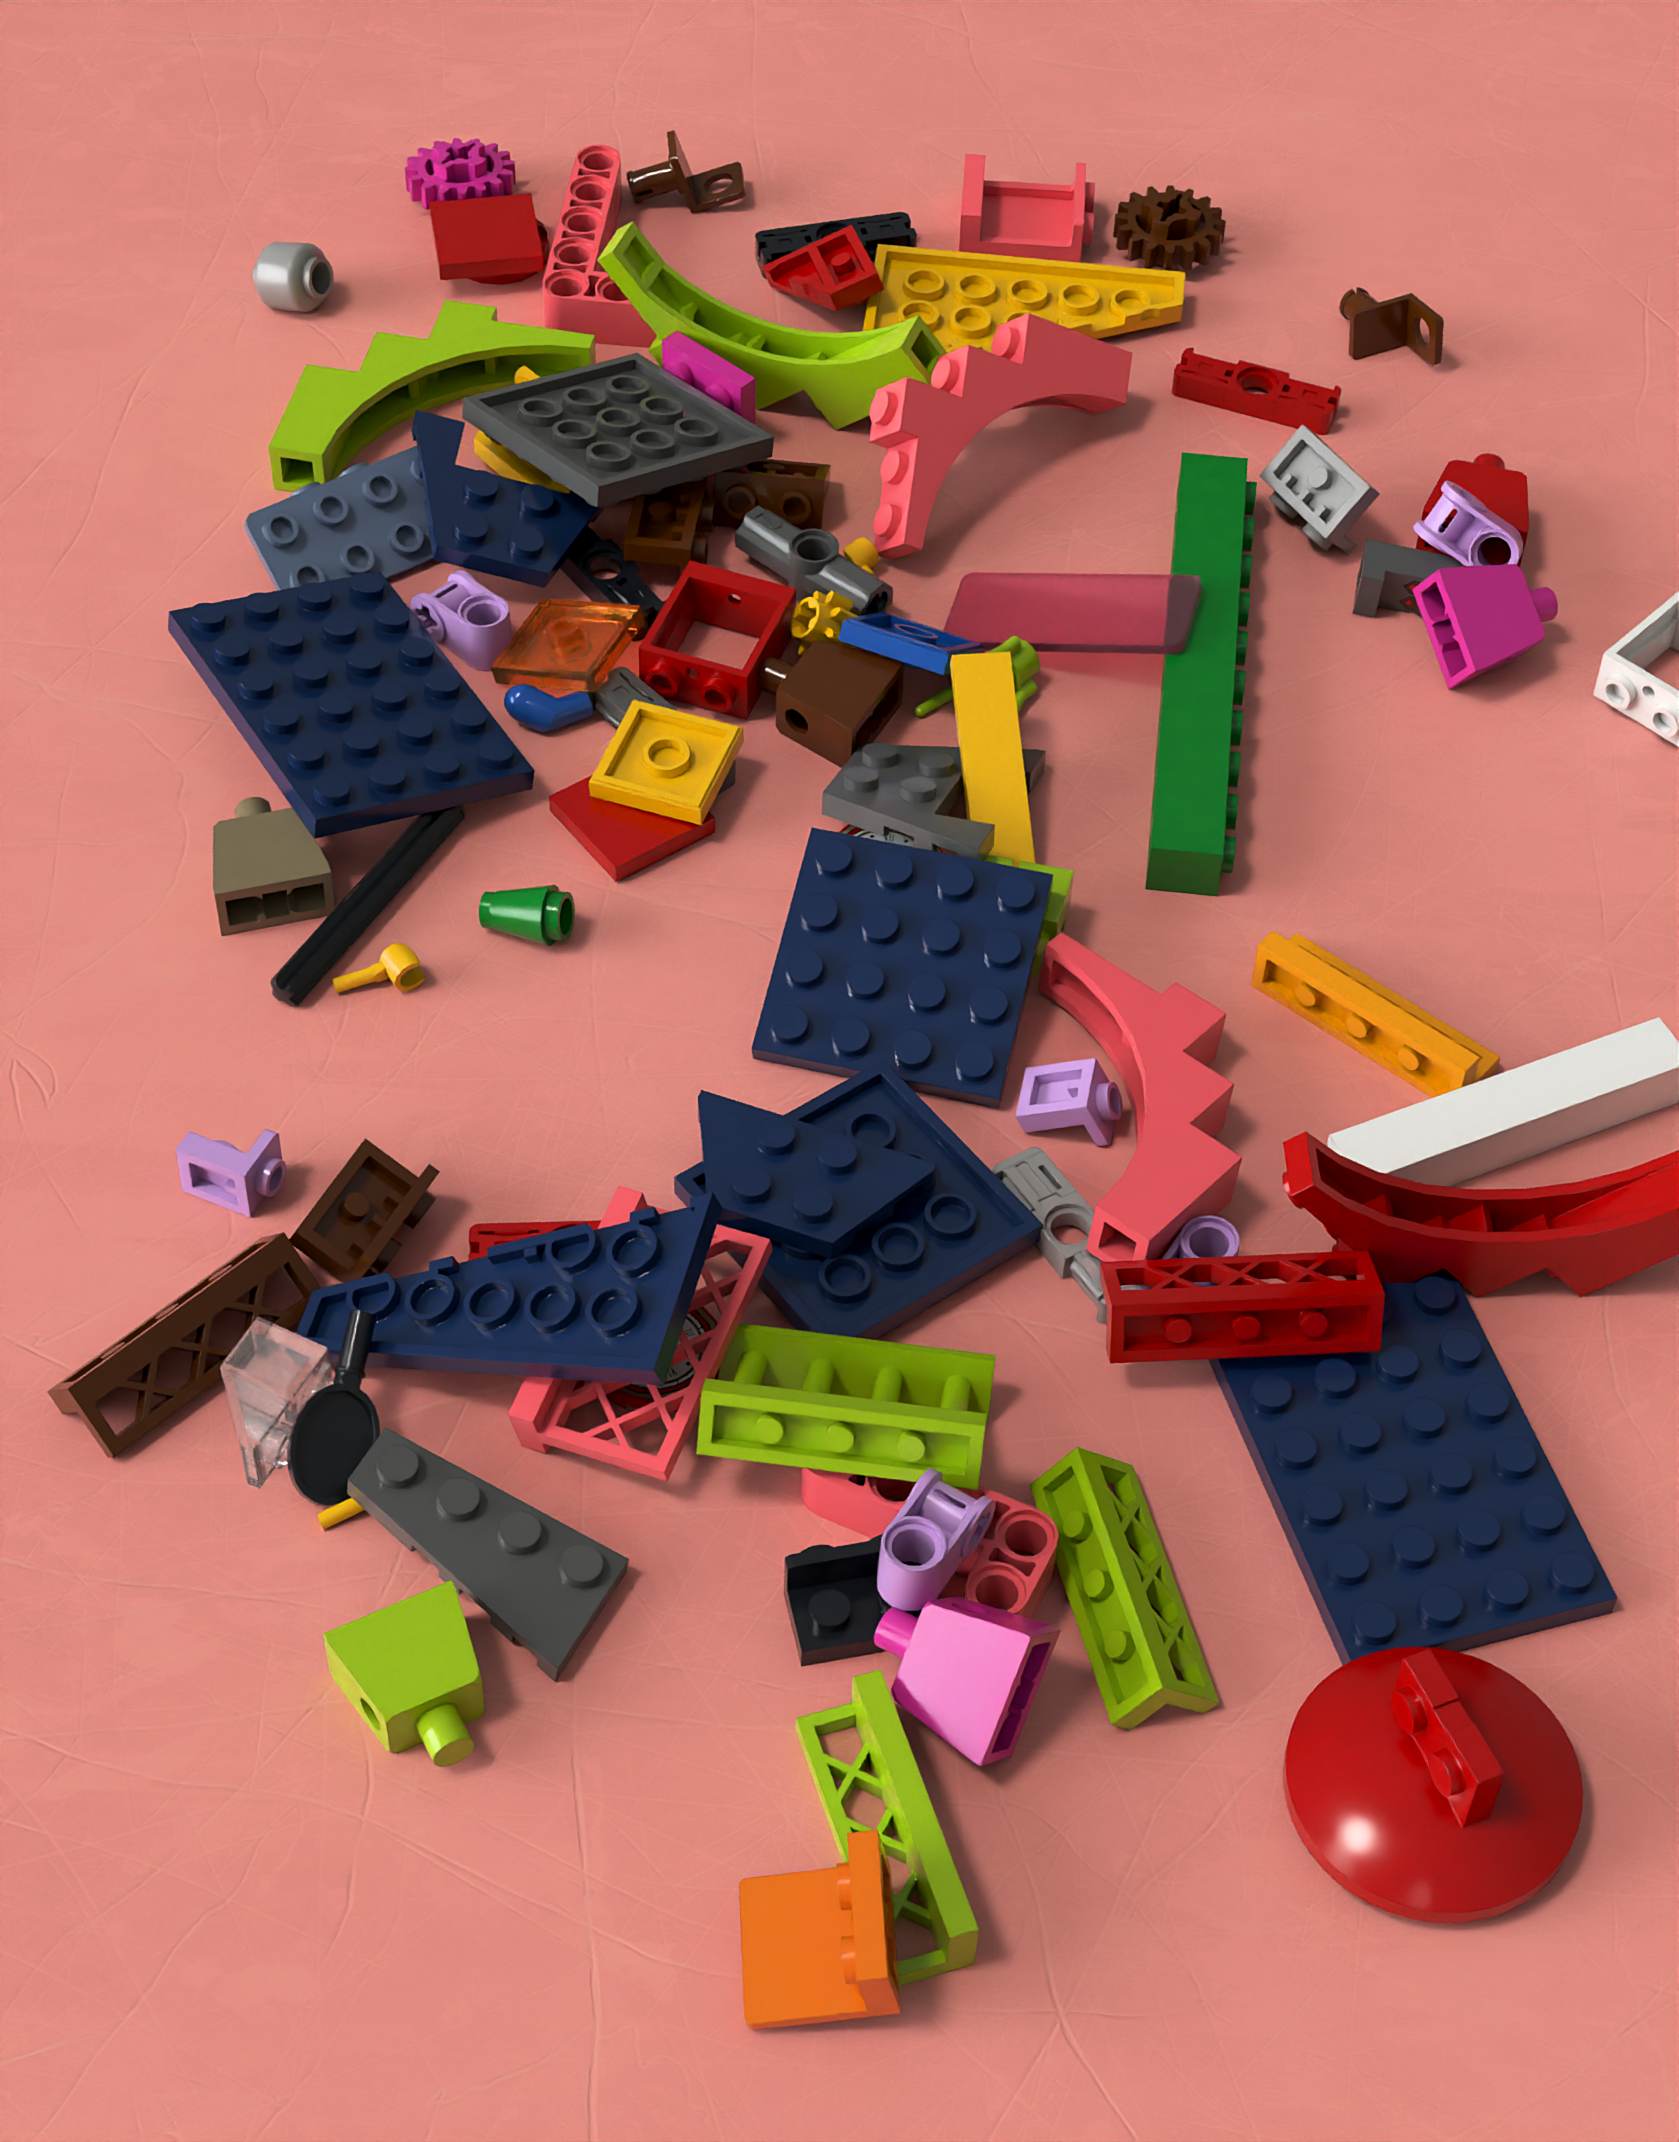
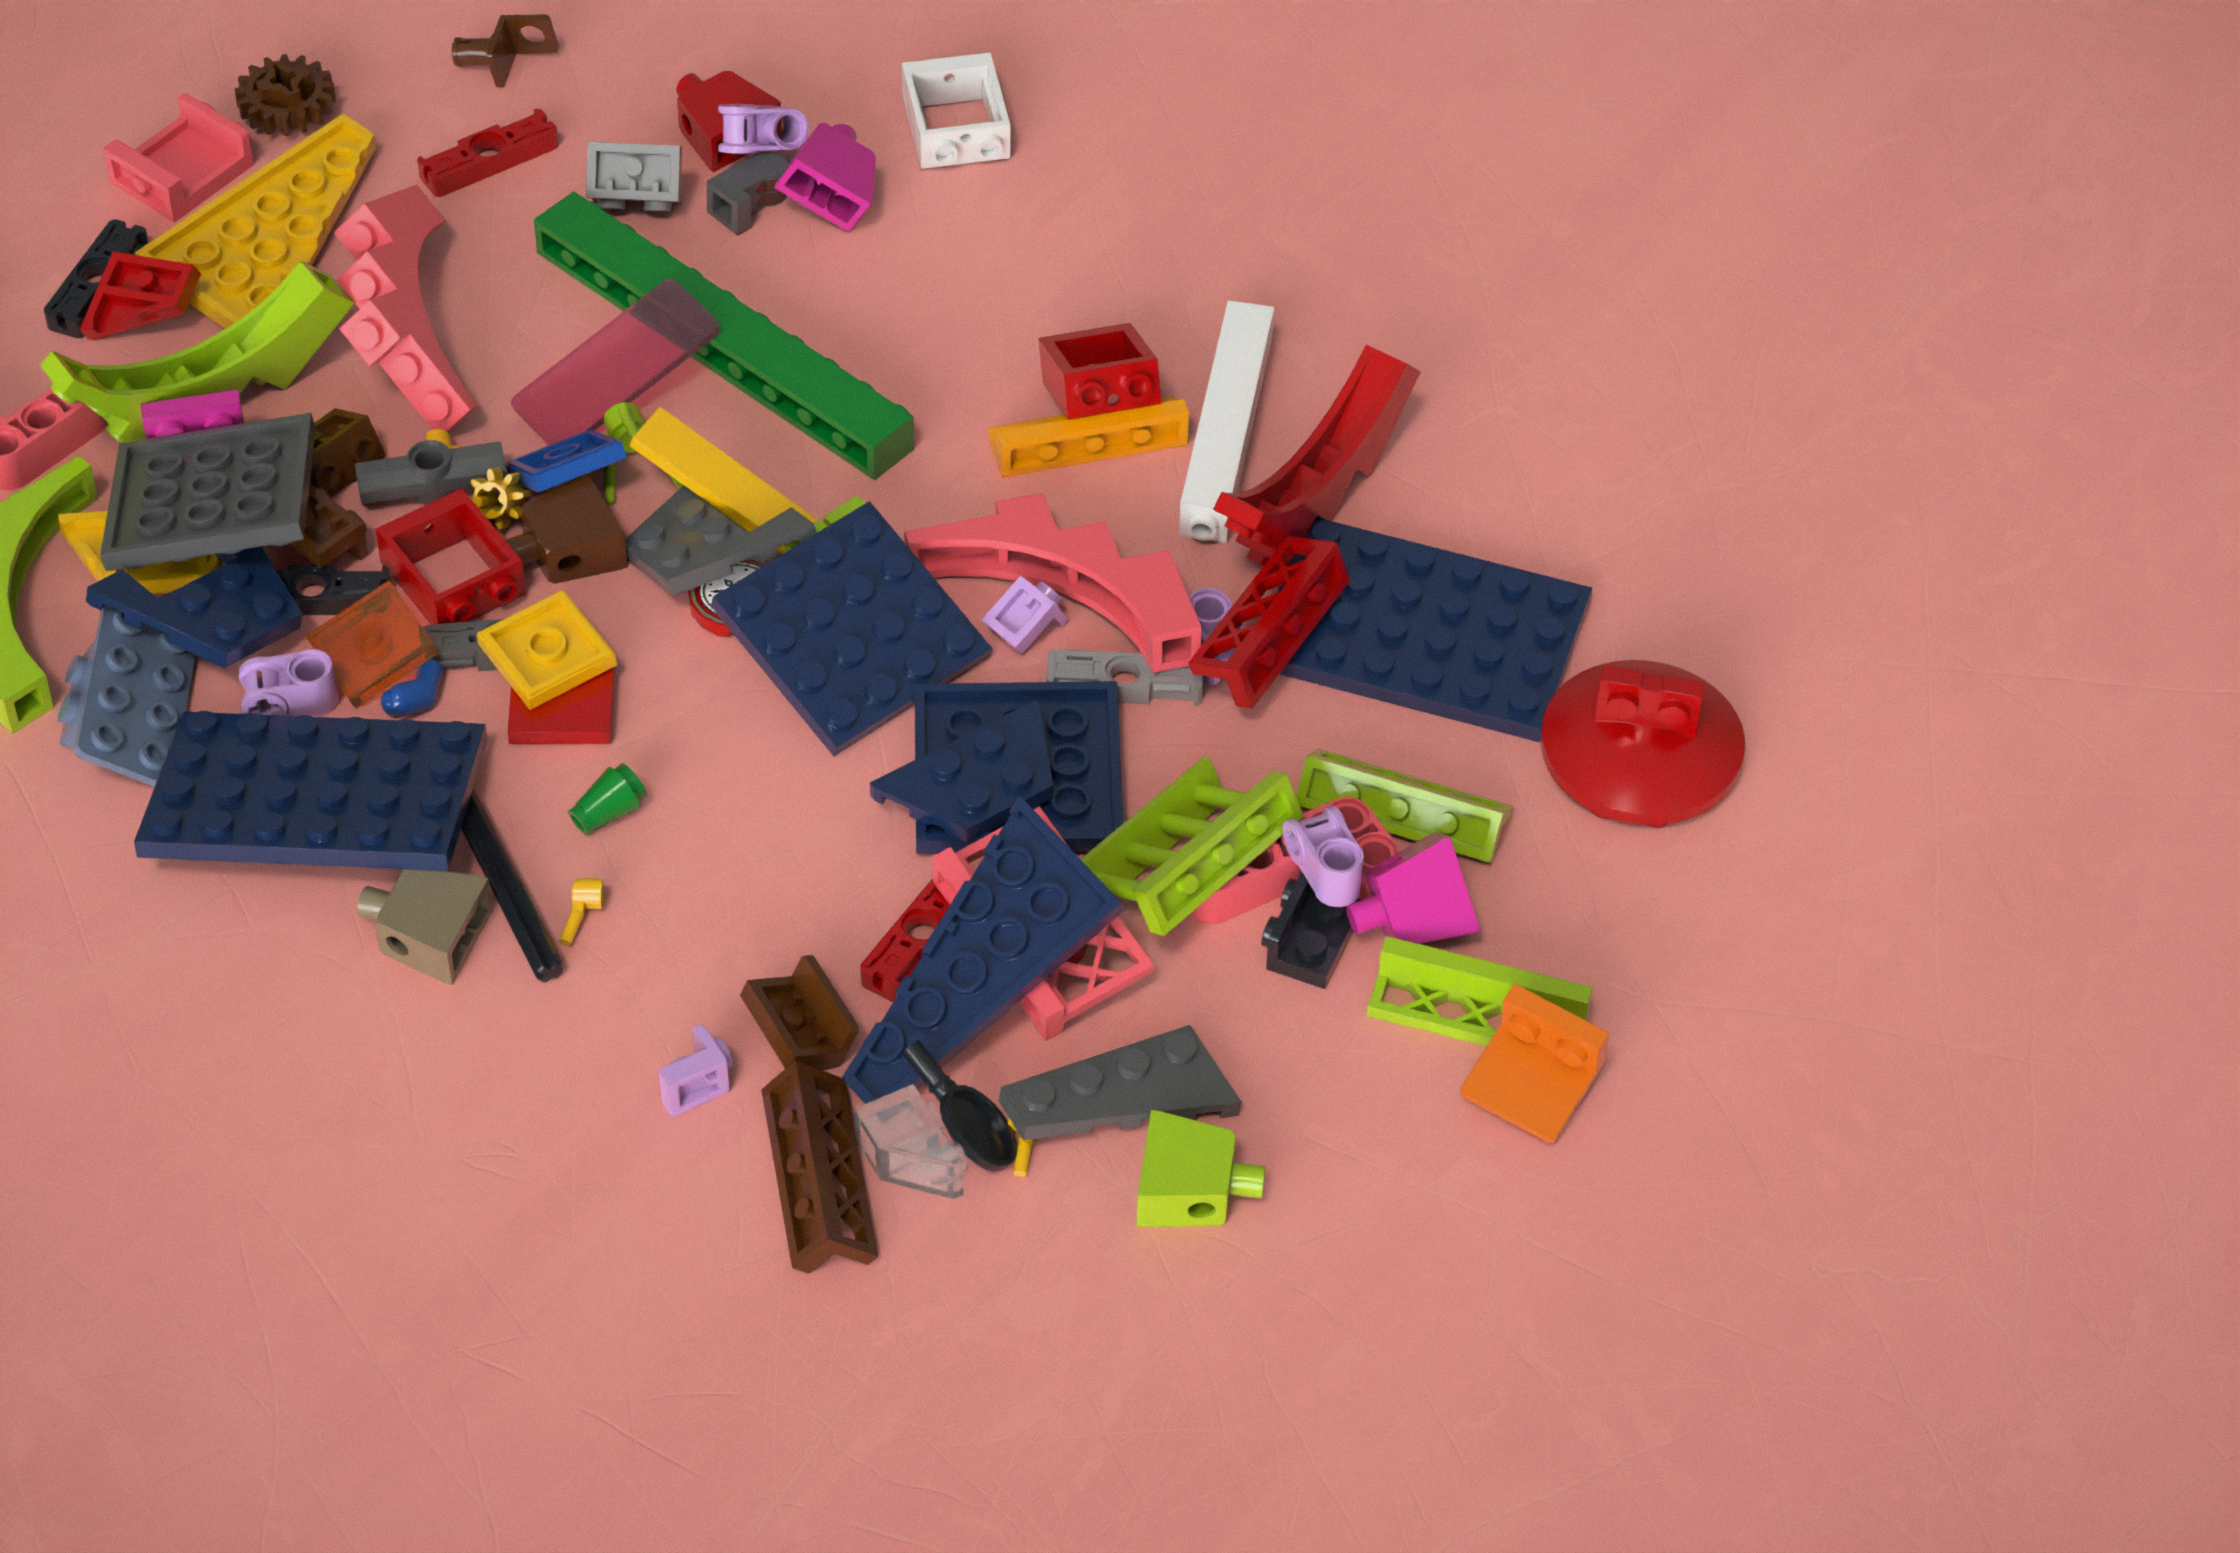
camera: 55 degrees left, 0 degrees up
none -> red window [1038,323,1162,420]

